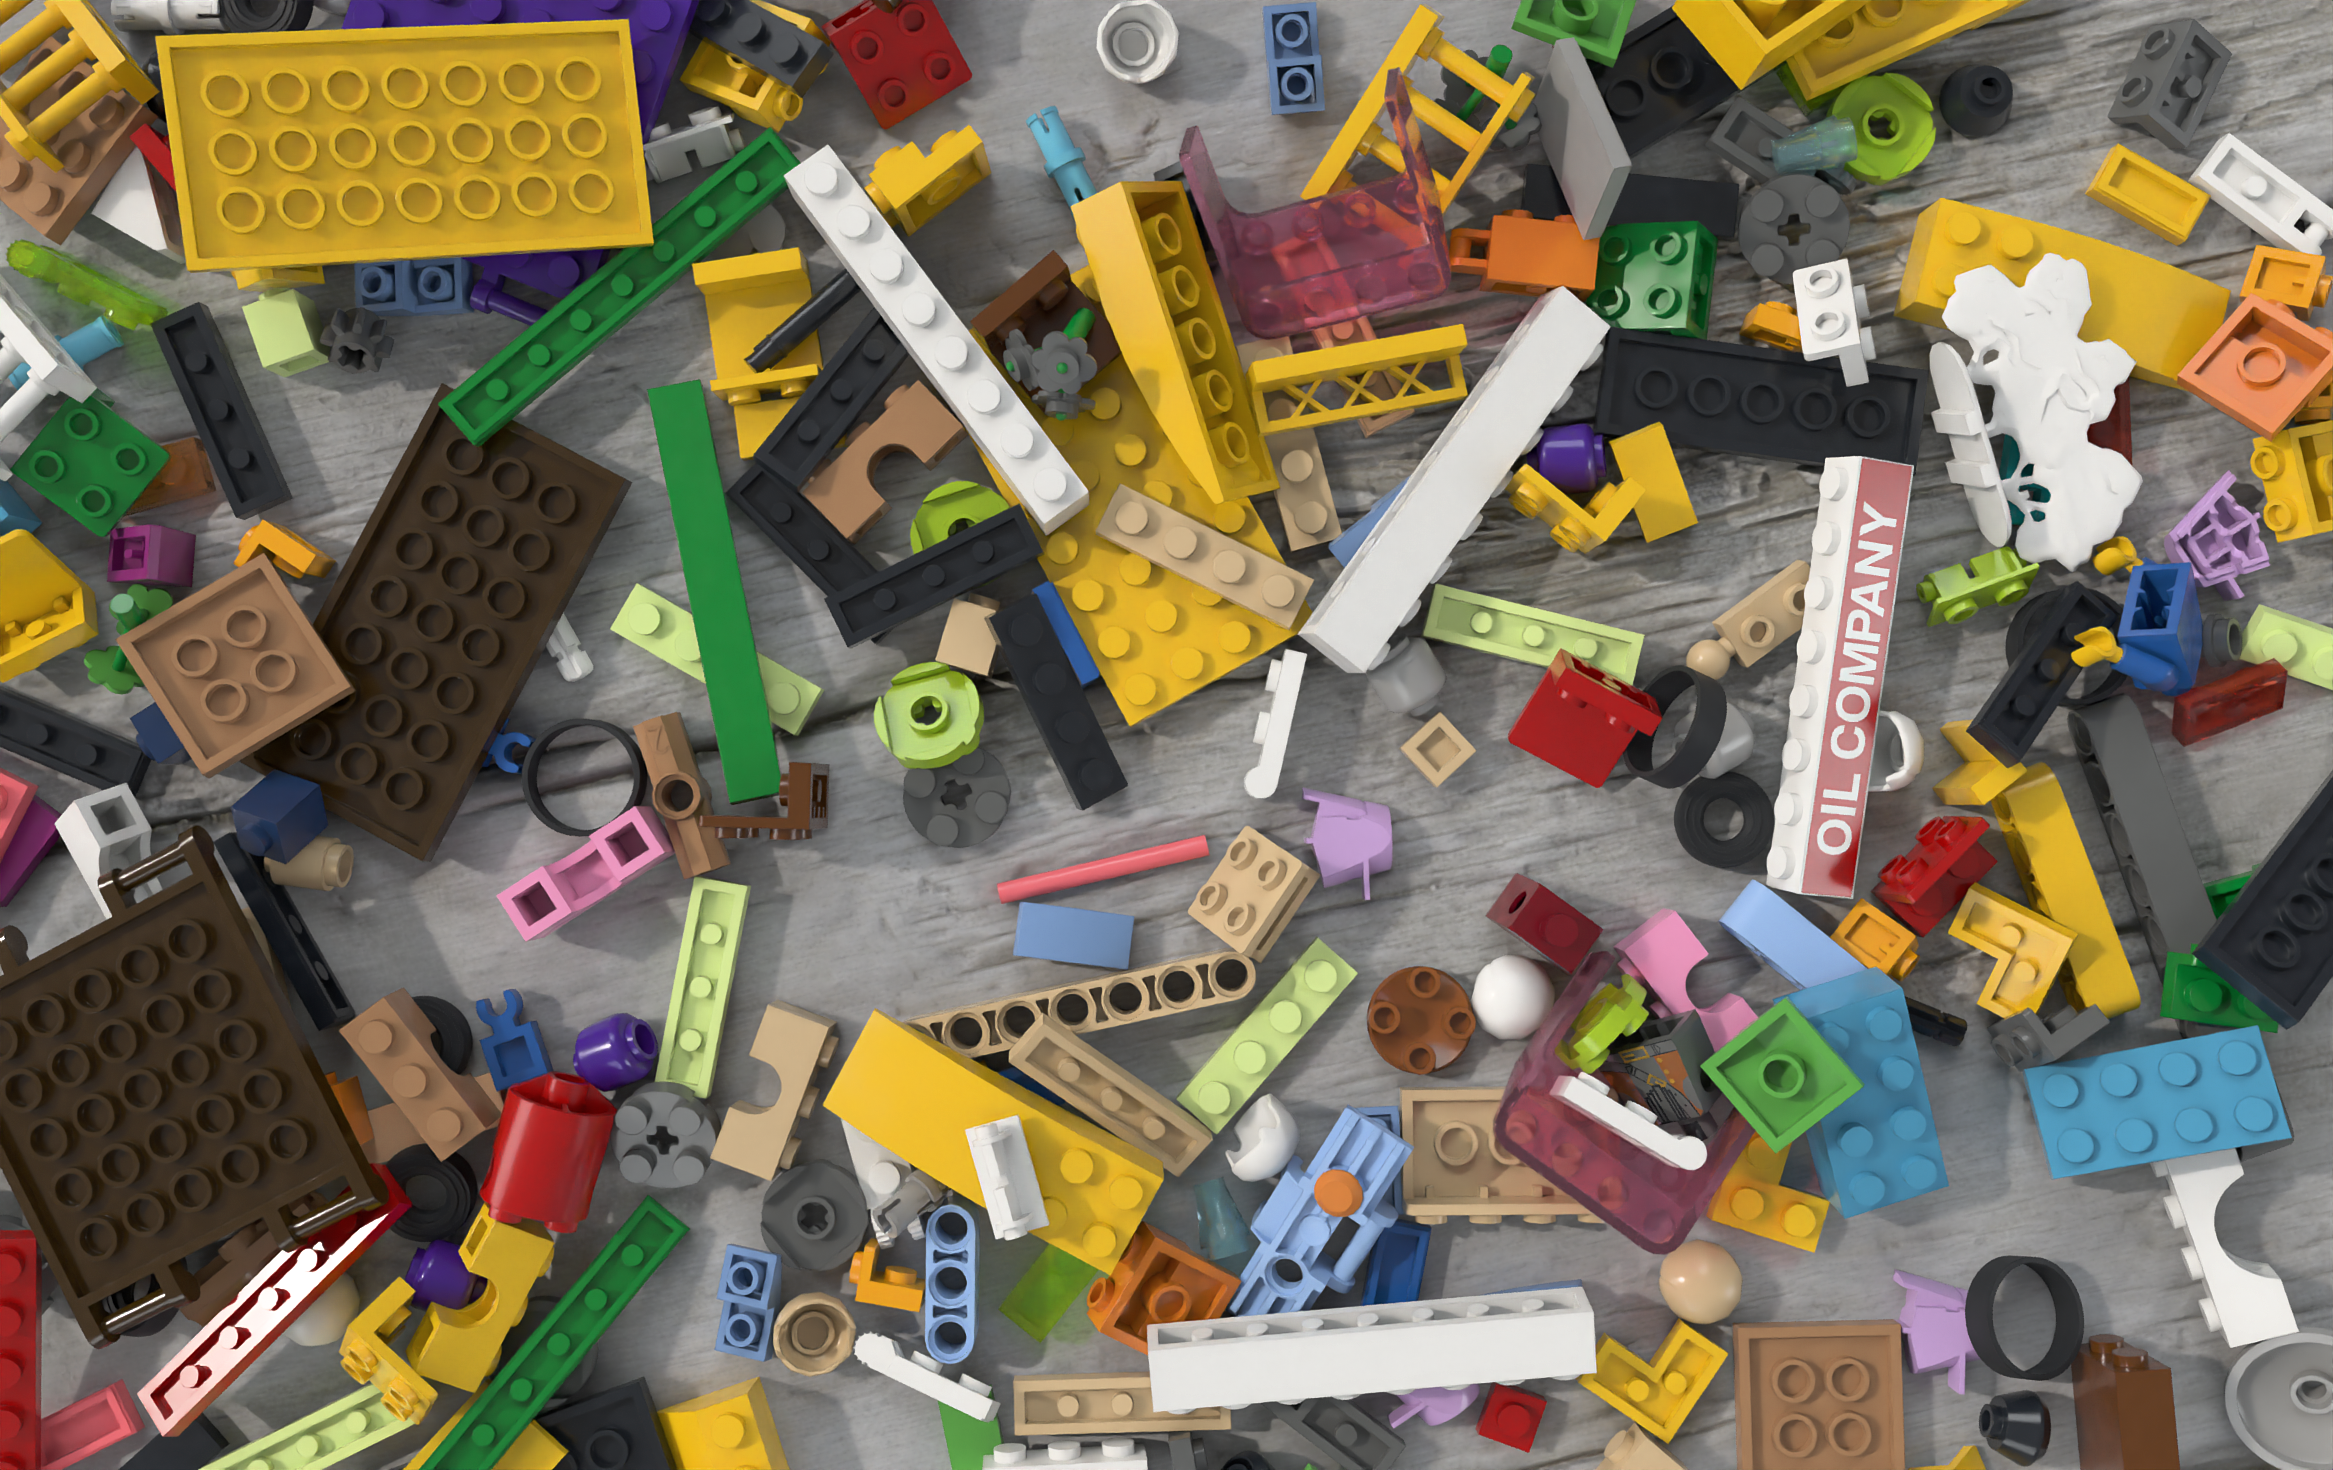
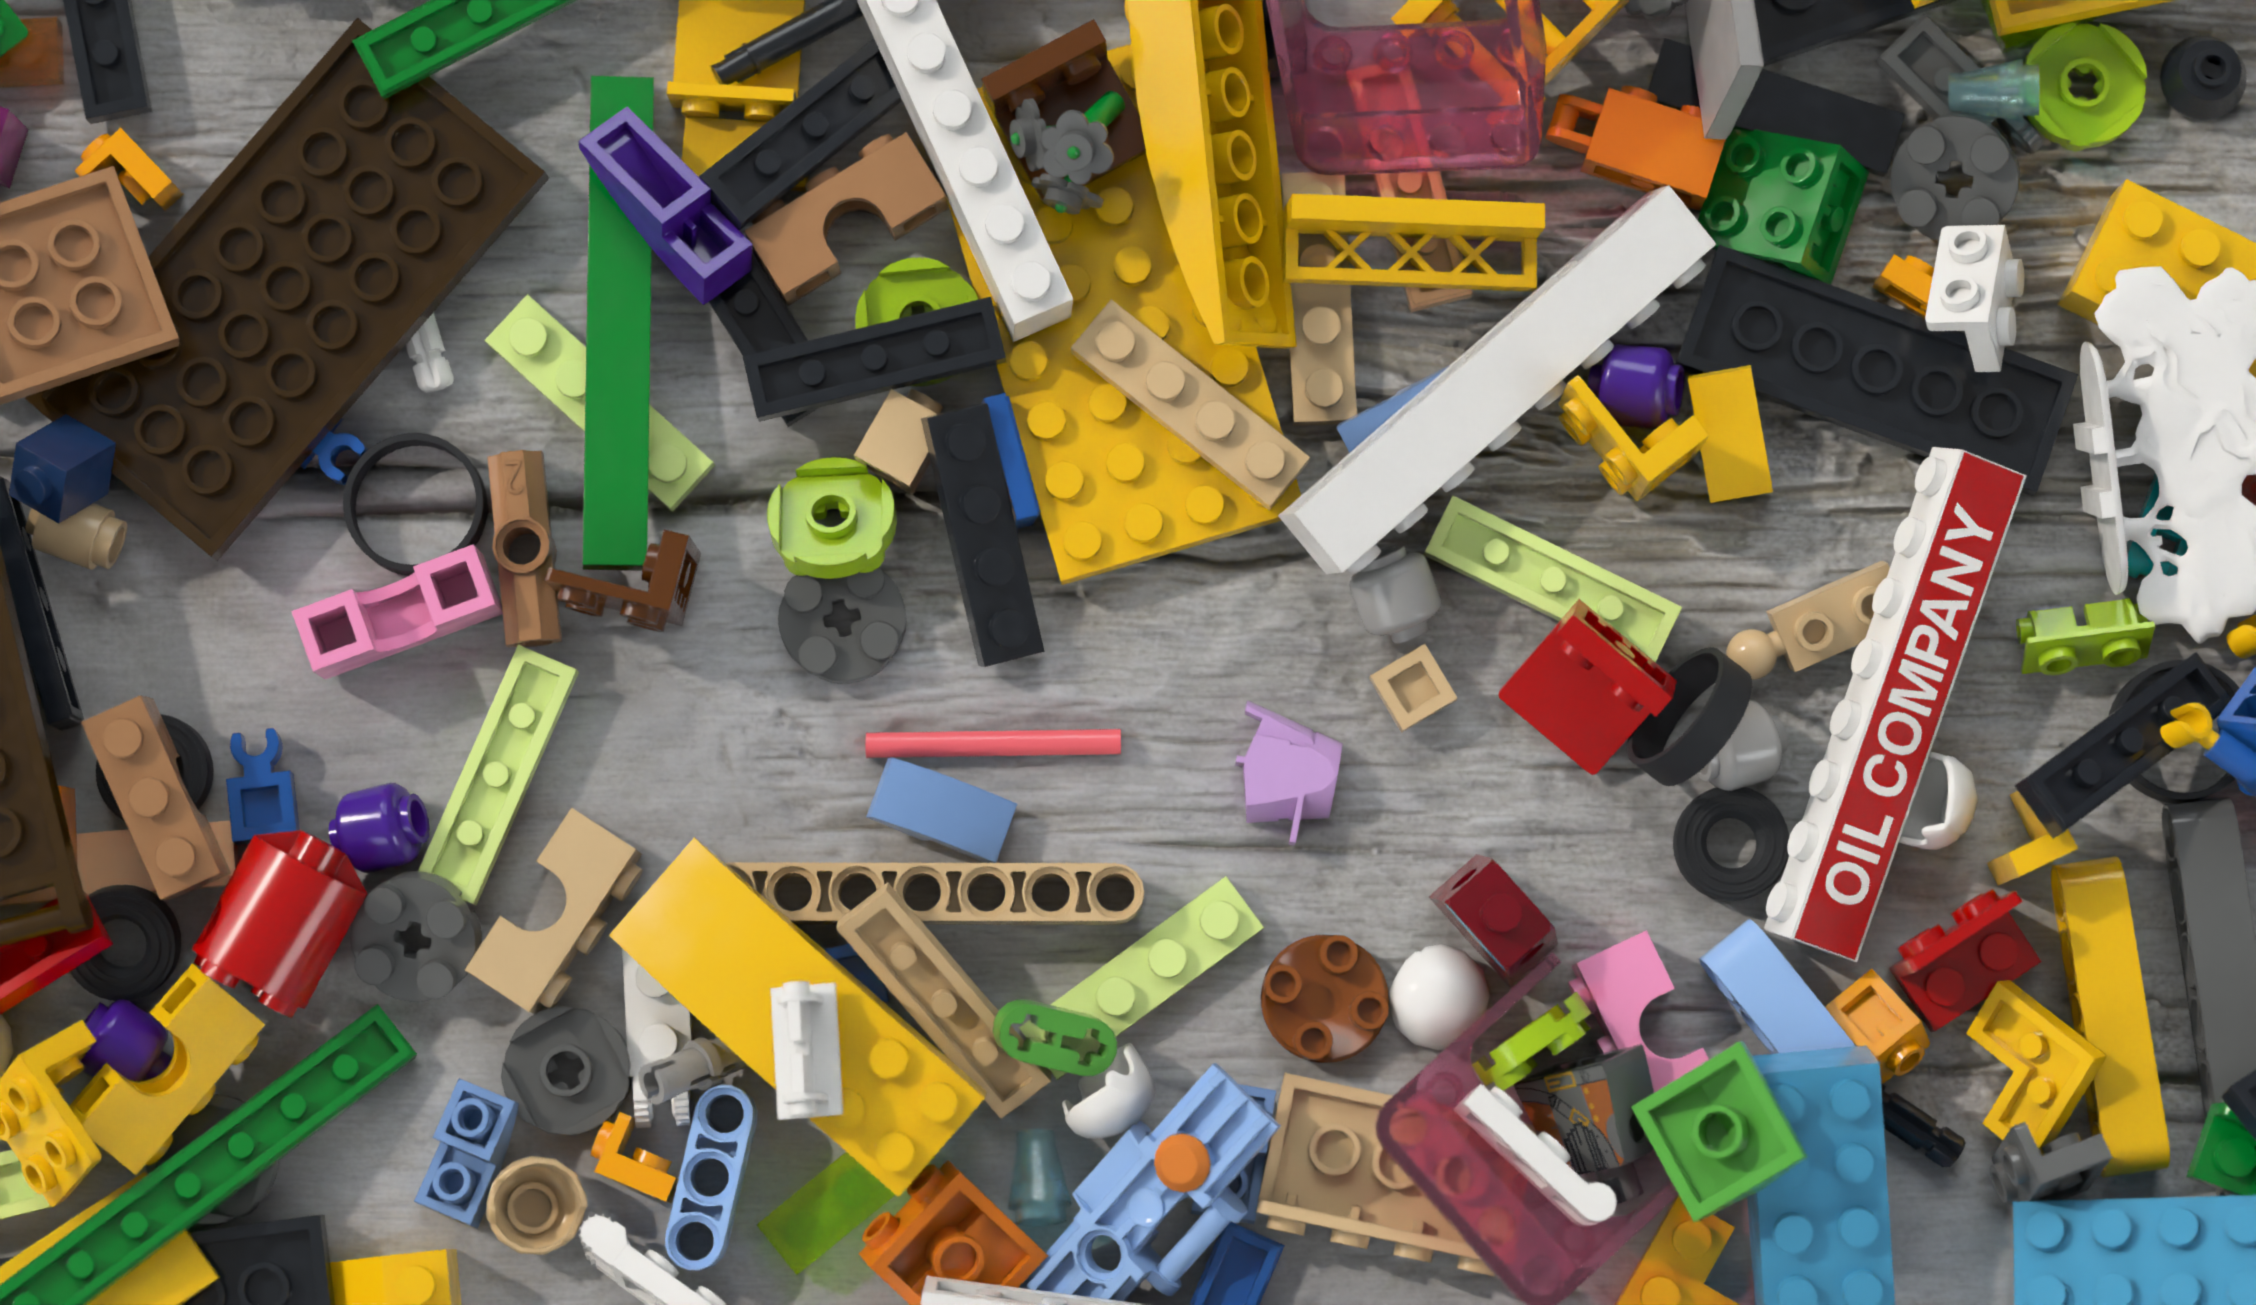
camera: 10 degrees right, 5 degrees down
tan bracket [1188,826,1321,963] -> none
white plate [1244,649,1307,798] -> none
none -> dark purple slope [579,107,753,306]
none -> bright green beam [993,999,1117,1076]

